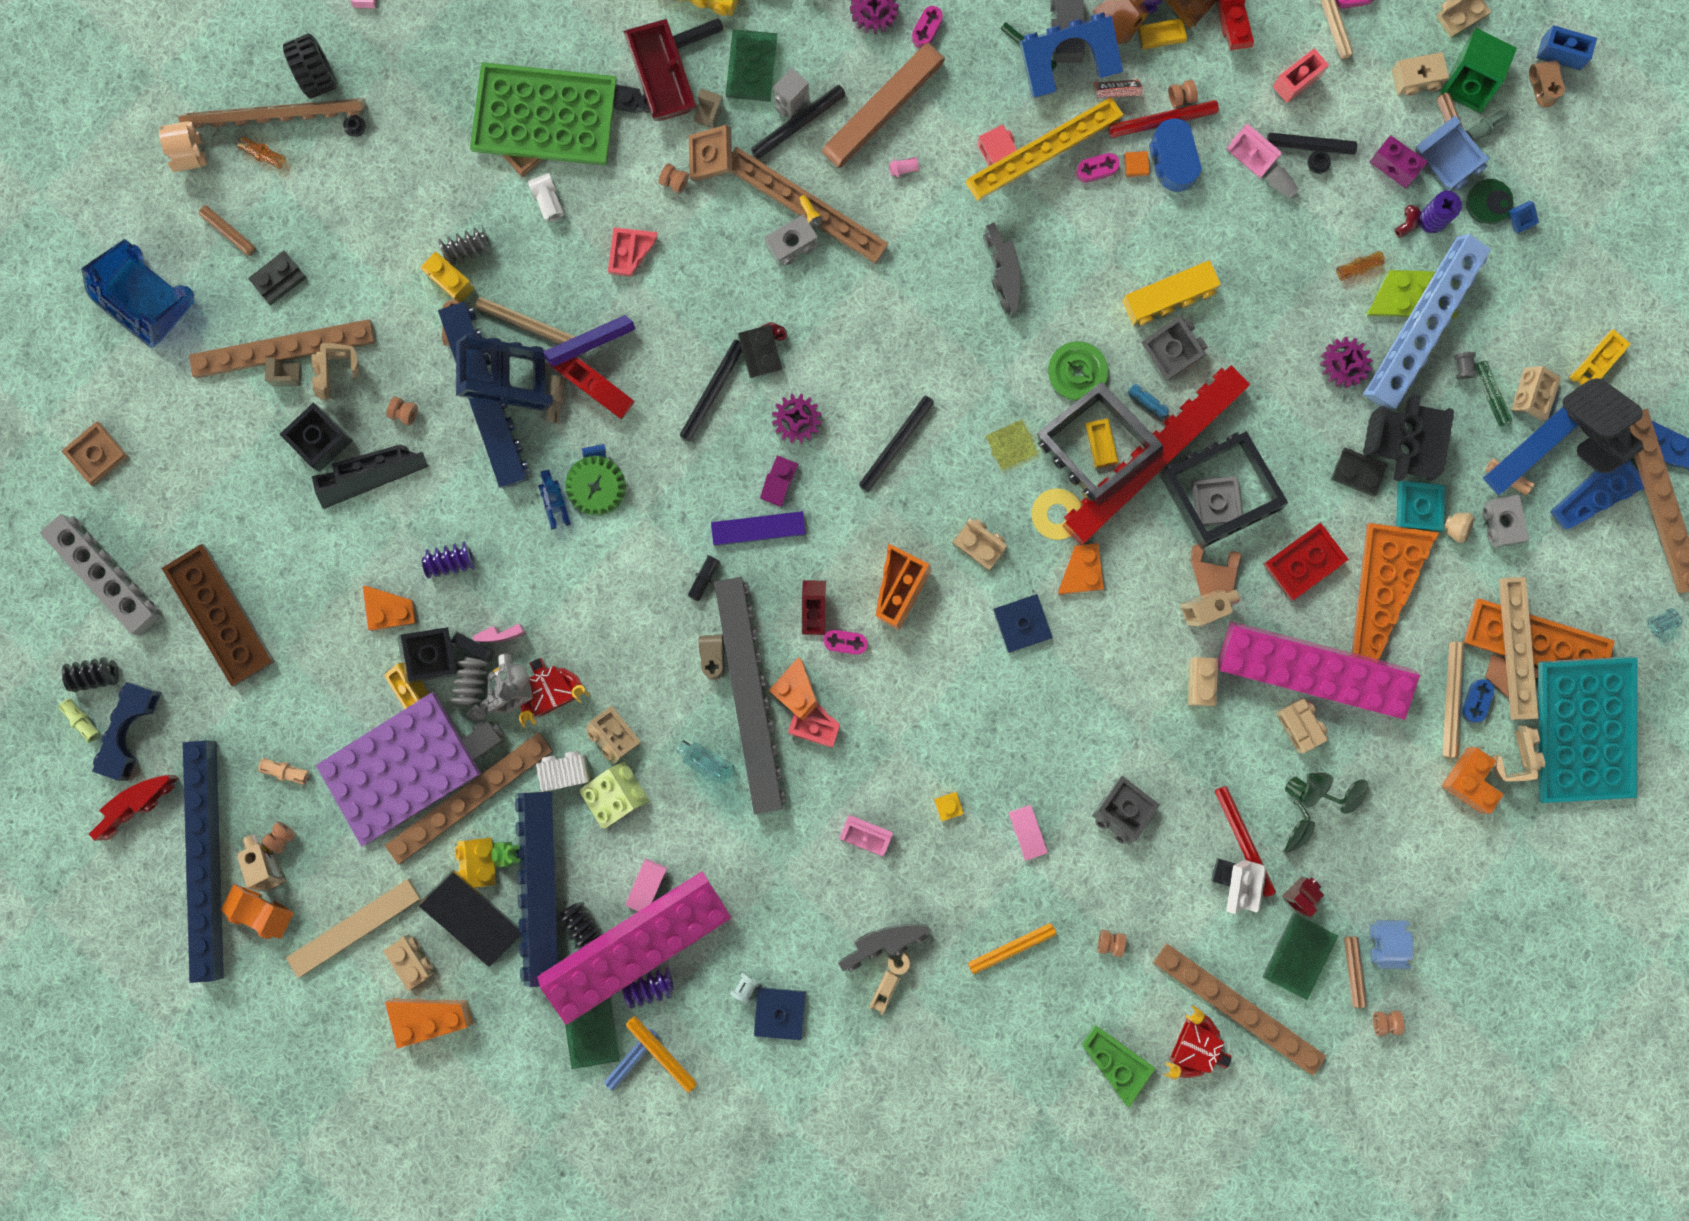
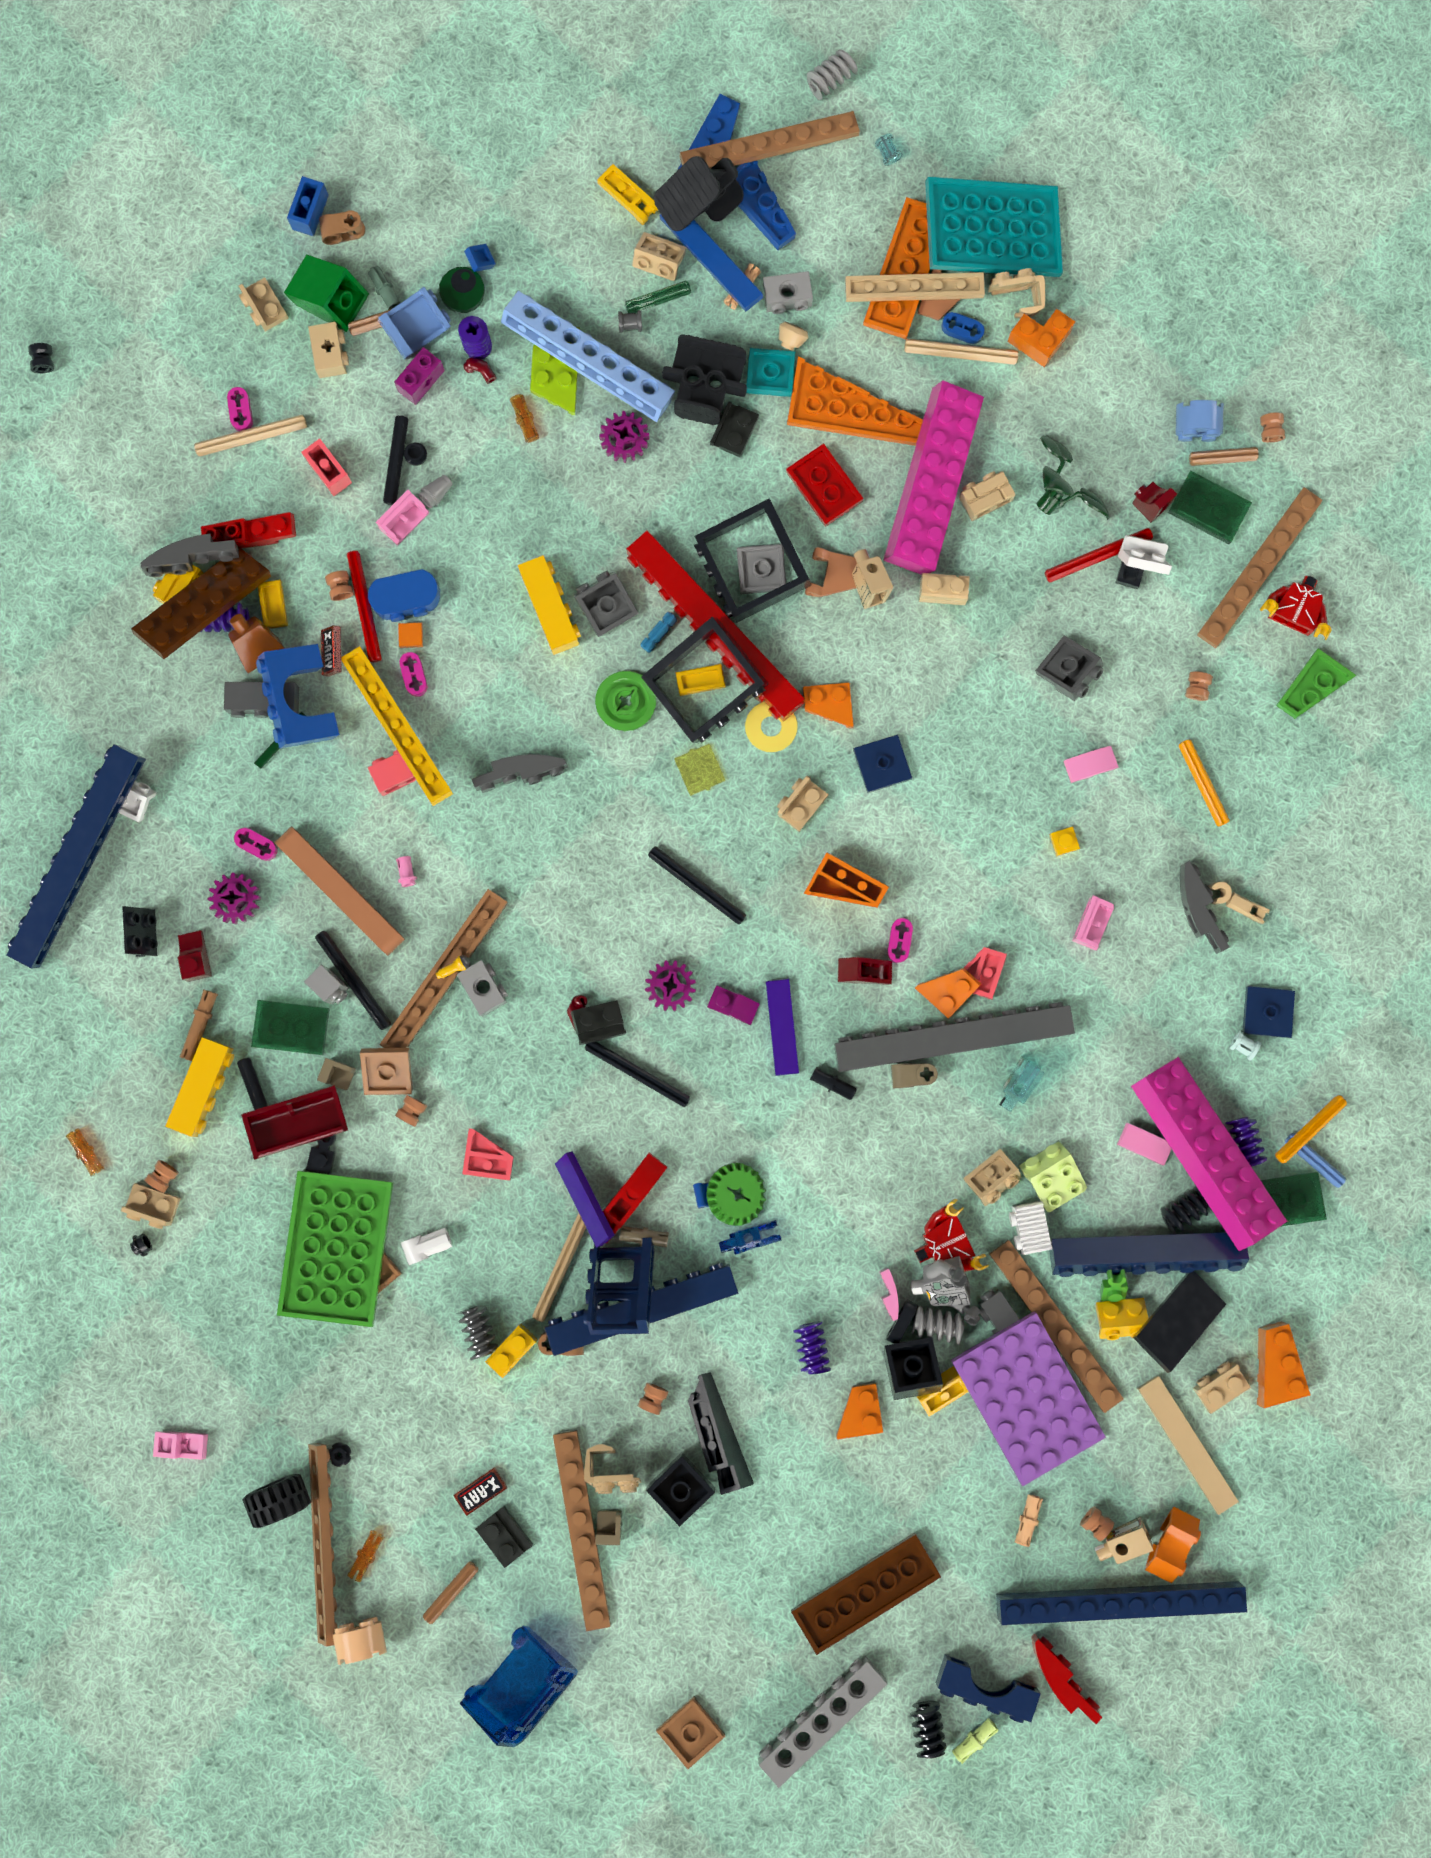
camera: 90 degrees left, 0 degrees up
none -> tile [453,1467,508,1516]

